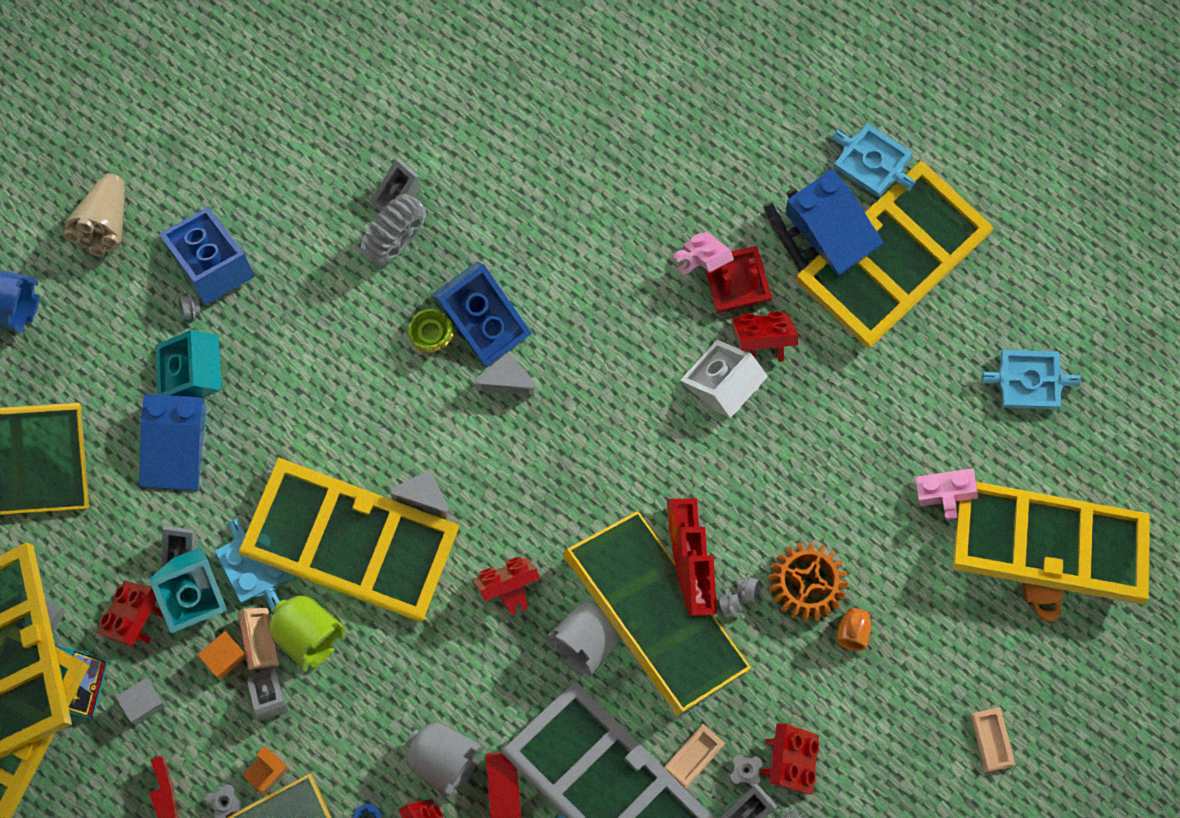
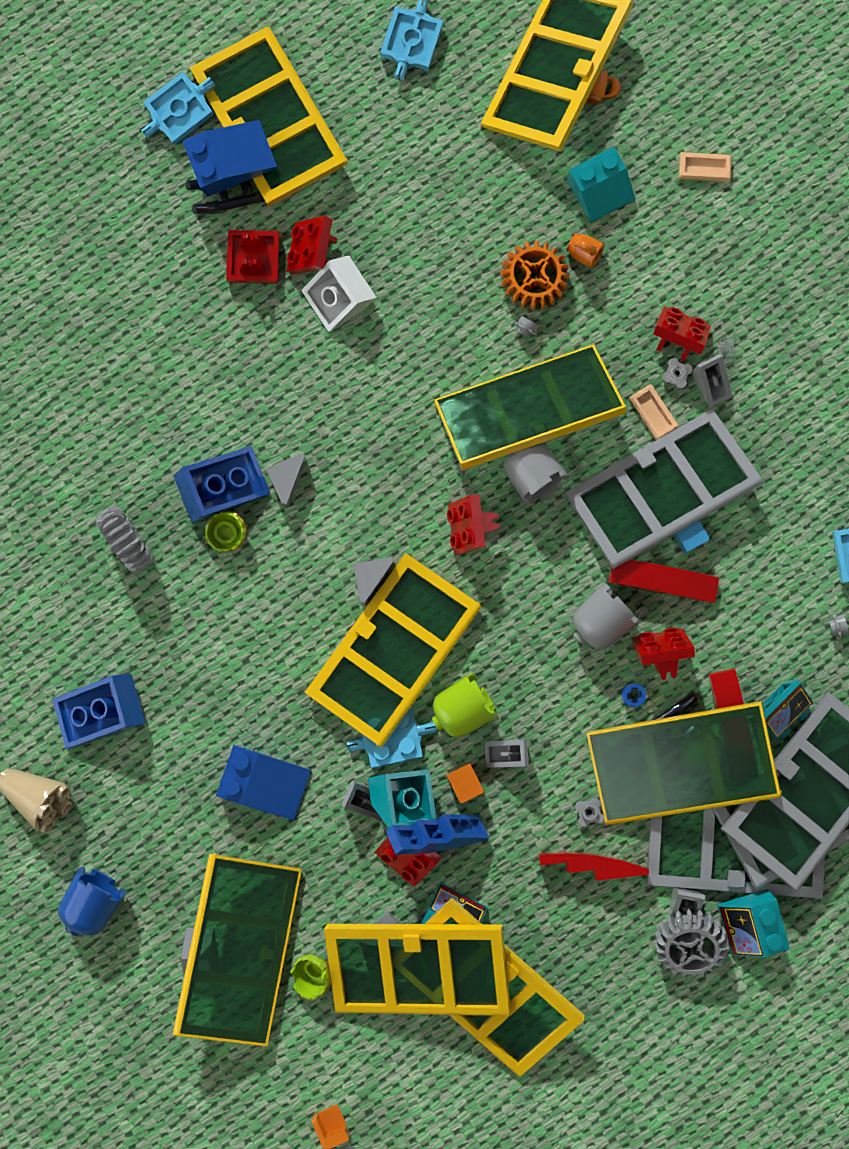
camera: 65 degrees left, 10 degrees up
light grey panel [116,678,166,726] -> none
teal slope [155,330,222,397] -> none
light grey plate [178,294,200,322] -> none
light nougat tile [238,608,279,670] -> none
orange panel [243,746,289,796] -> none
light grey slope [370,158,421,211] -> none
red slope [666,498,717,616] -> none
bright pink plate [673,232,734,274] -> none
light grey plate [719,588,742,619] -> none
bright pink plate [916,468,978,520] -> none
none -> blue slope [386,814,489,855]
none -> teal slope [567,147,635,223]

